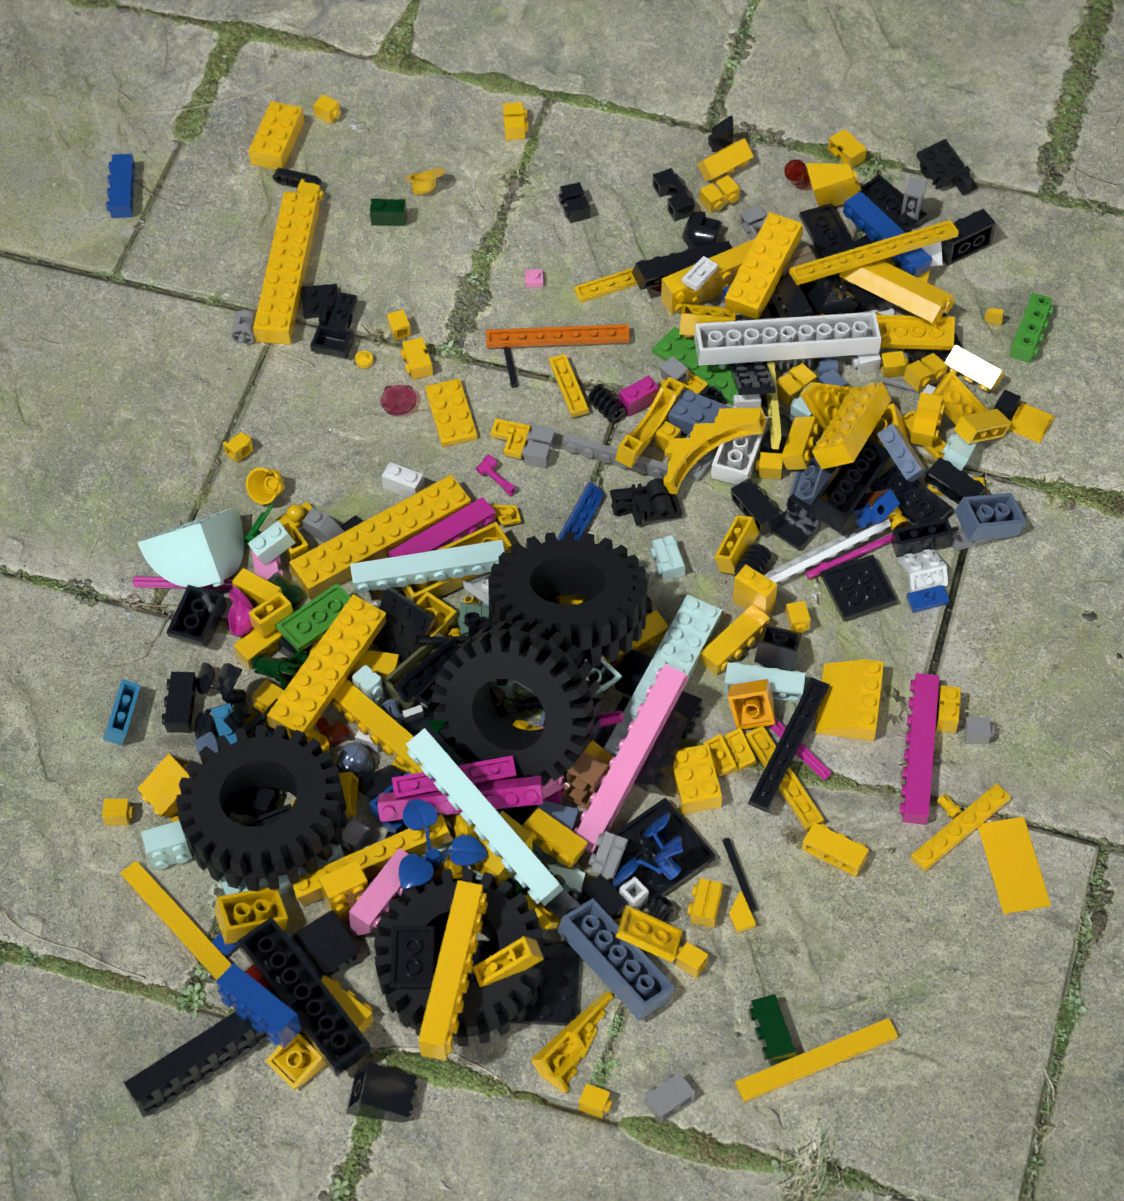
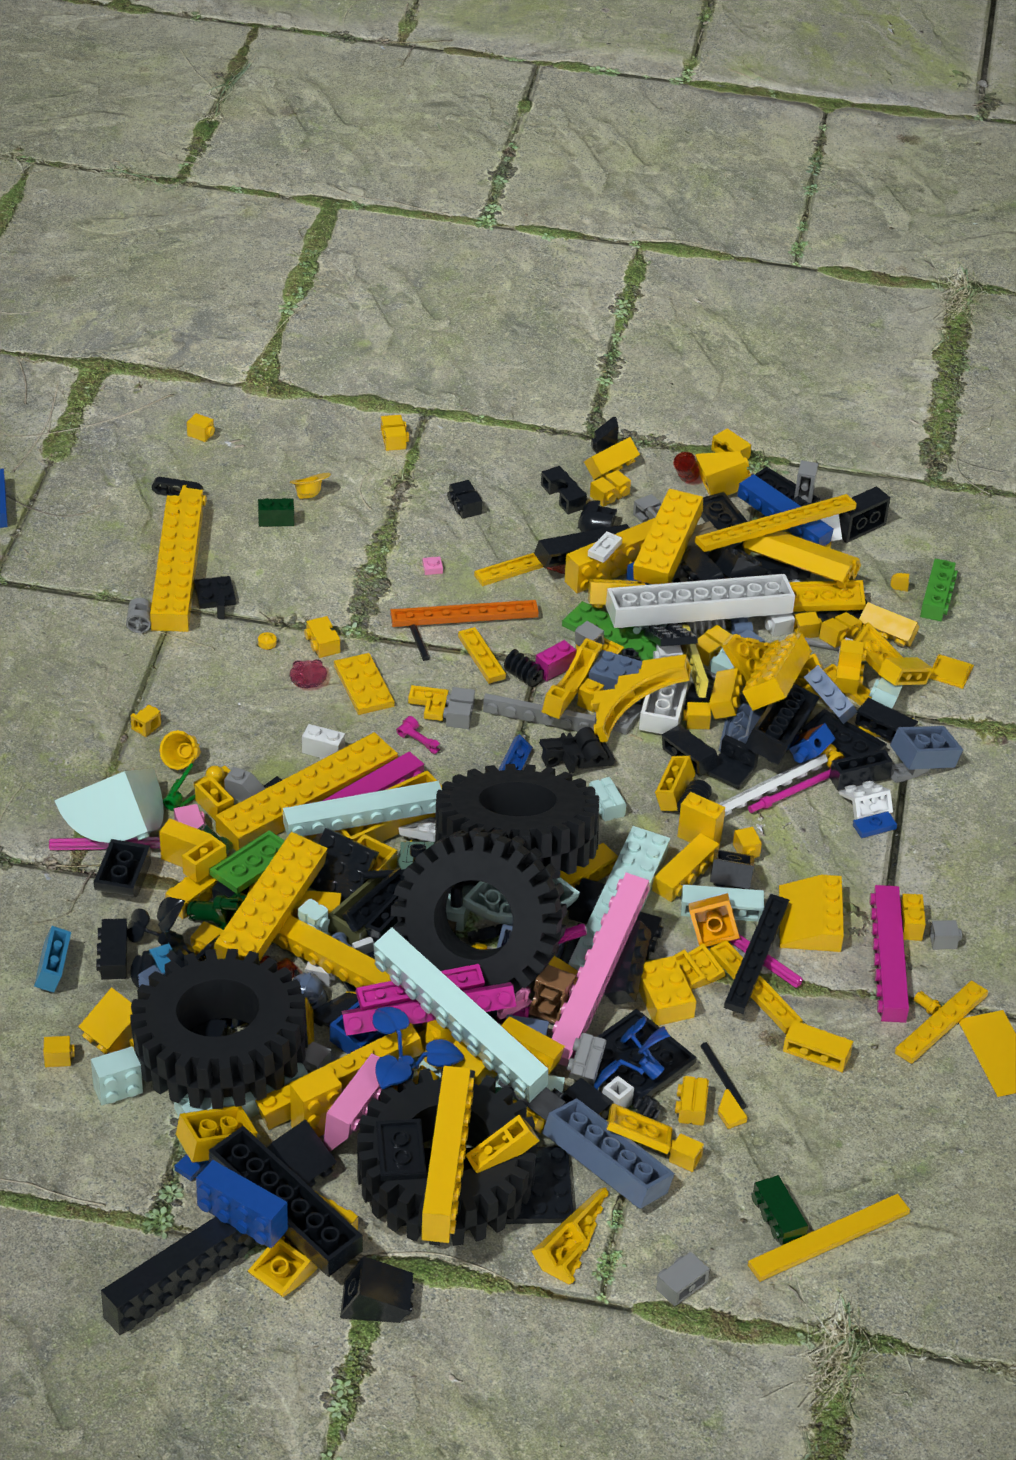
camera: 10 degrees left, 15 degrees down
yellow tile [120,861,232,981] -> none
dark pink hair [228,587,254,637] -> none
yellow brick [248,101,305,169] -> none
light aqua brick [248,520,296,565] -> none
black plate [310,292,358,359] -> none
yellow brick [386,309,411,341] -> none
yellow piece [490,504,521,527] -> none
yellow brick [578,1083,613,1119] -> none
black plate [820,555,897,622] -> none
black plate [916,138,978,196] -> none
black brick [994,389,1021,421] -> none

